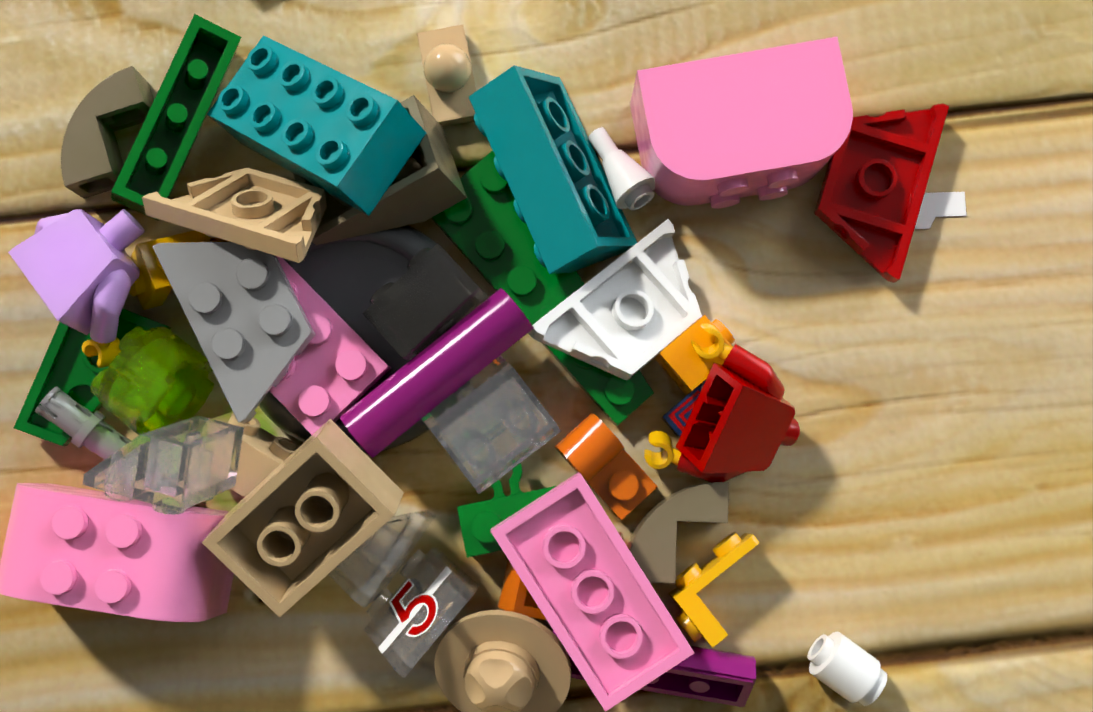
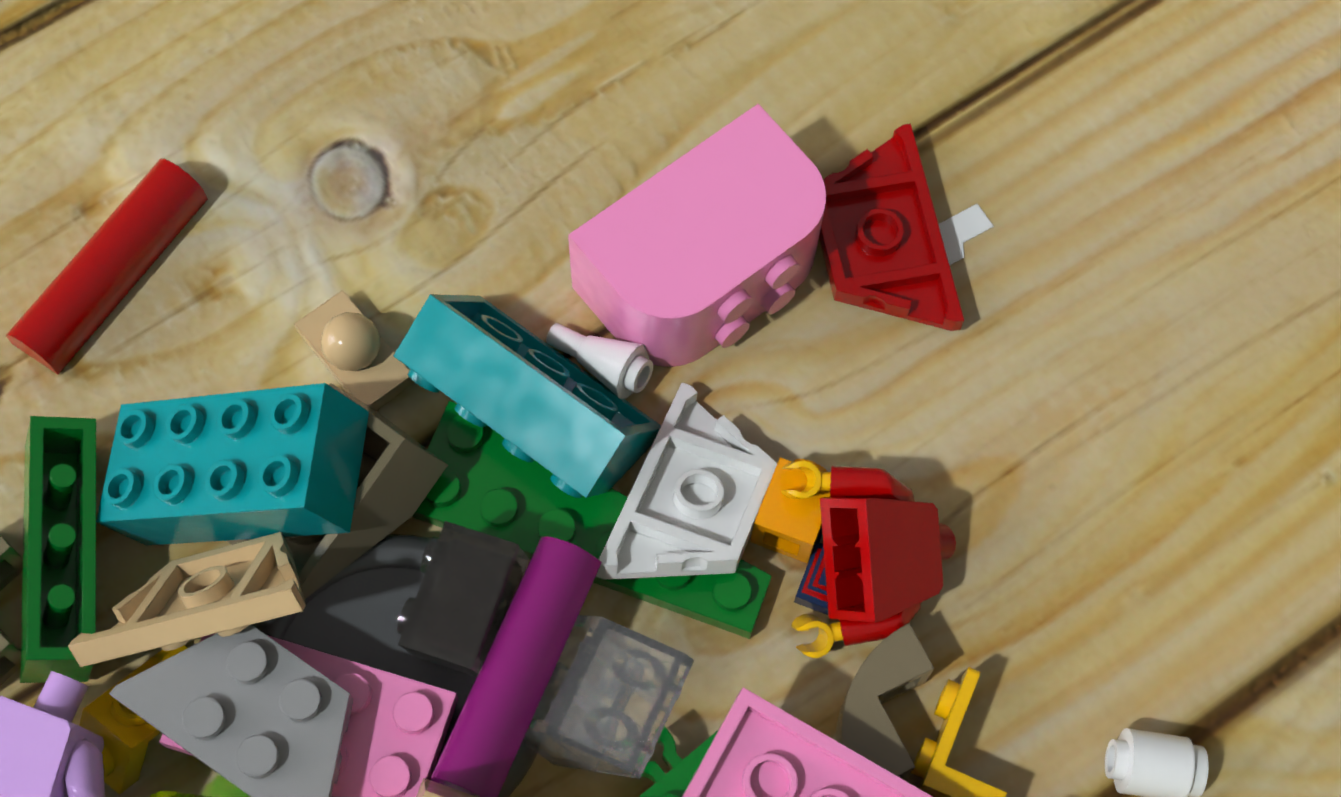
camera: 30 degrees left, 15 degrees down
orange plate [555,413,658,521] -> none

